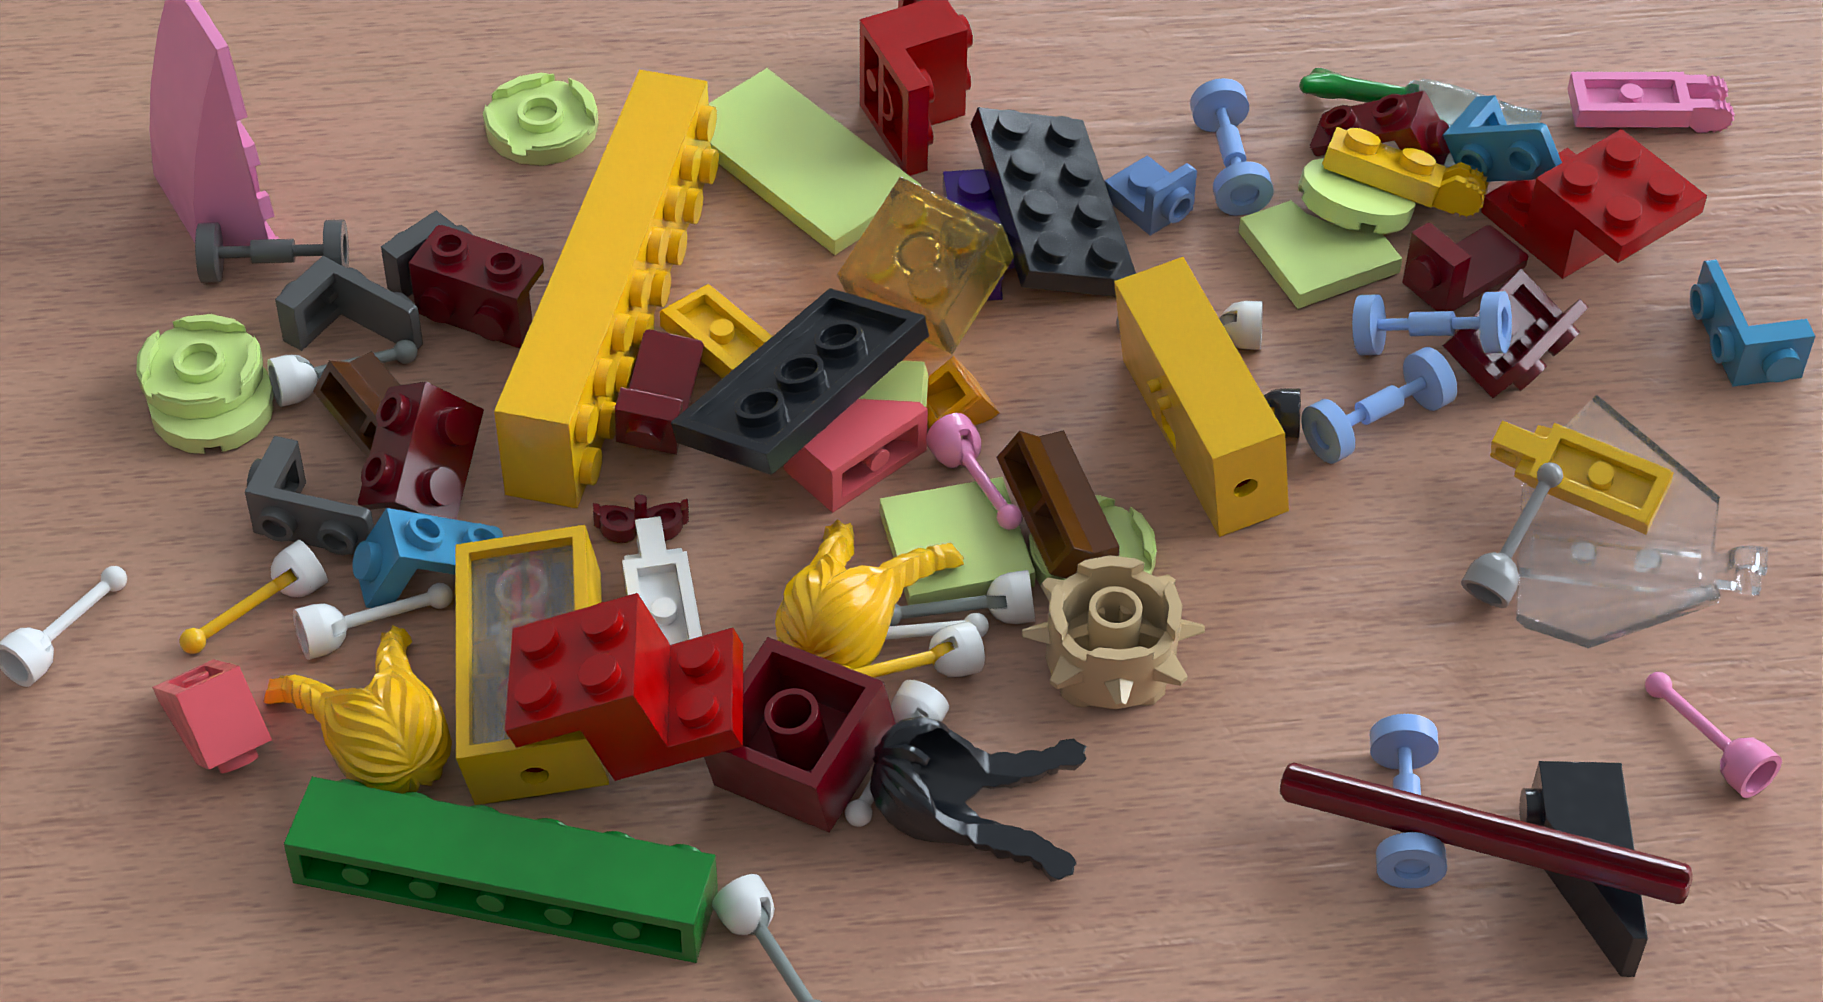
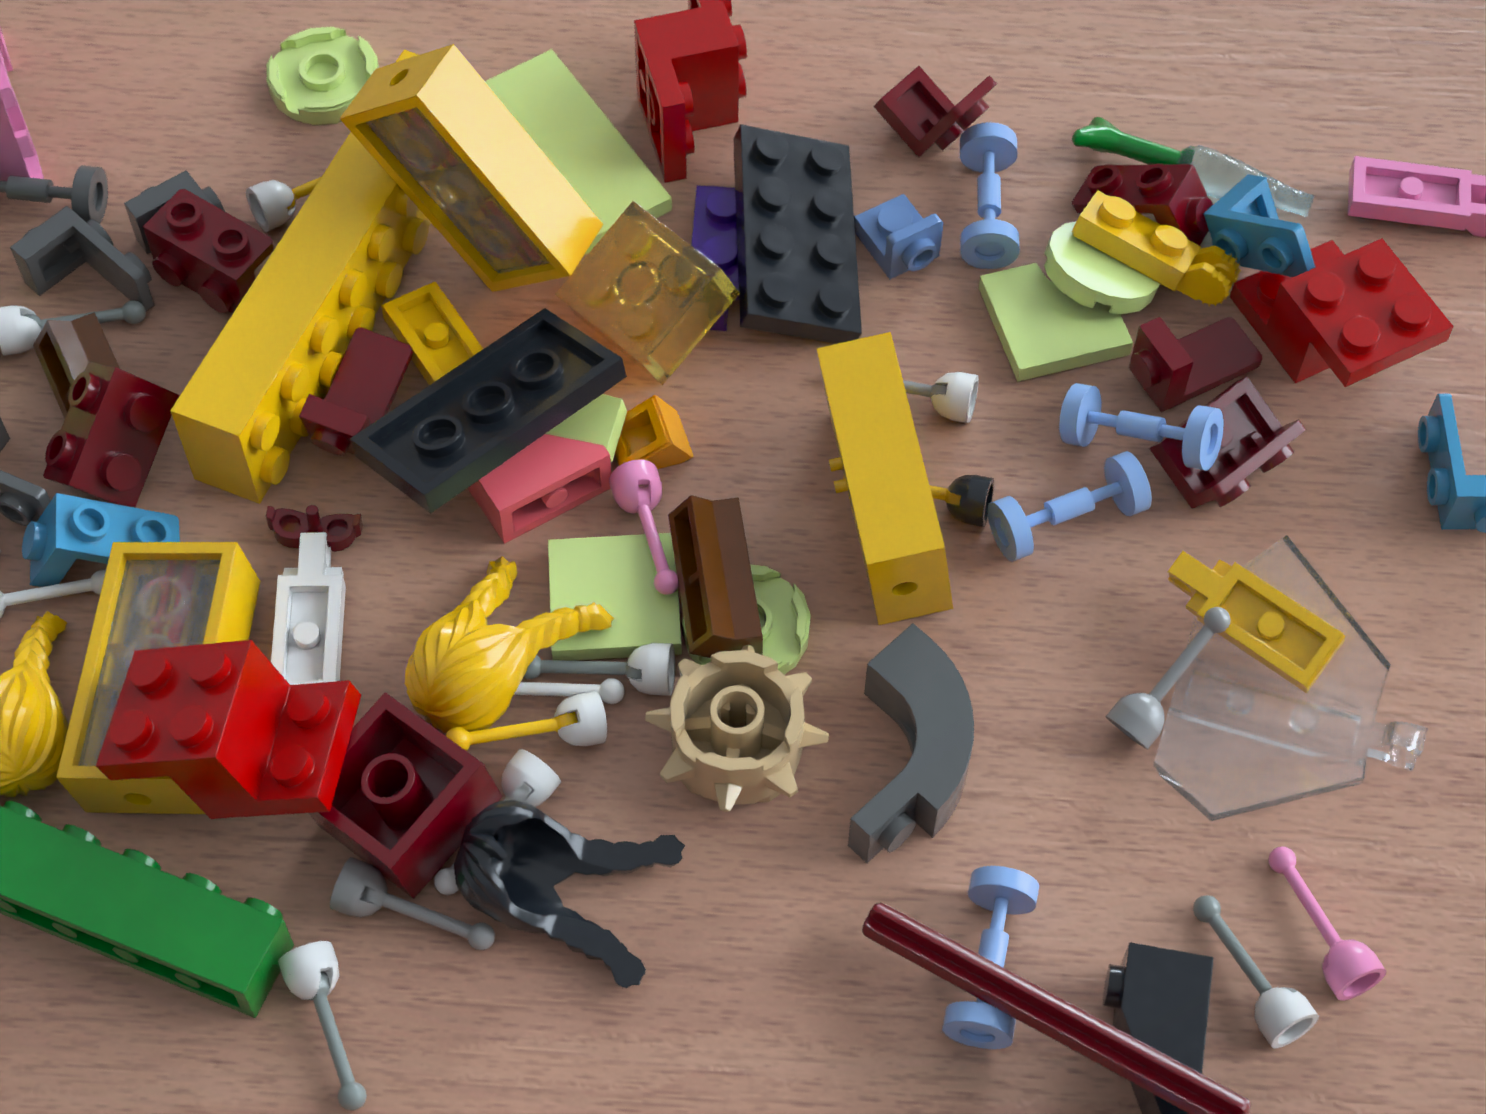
camera: 10 degrees right, 10 degrees up
none -> white hinge [246,176,322,232]
none -> light grey hinge [330,857,495,950]
none -> yellow brick [339,44,603,292]
none -> dark grey arch [848,623,974,863]
none -> dark red bracket [873,65,997,157]
none -> white hinge [1193,895,1319,1048]

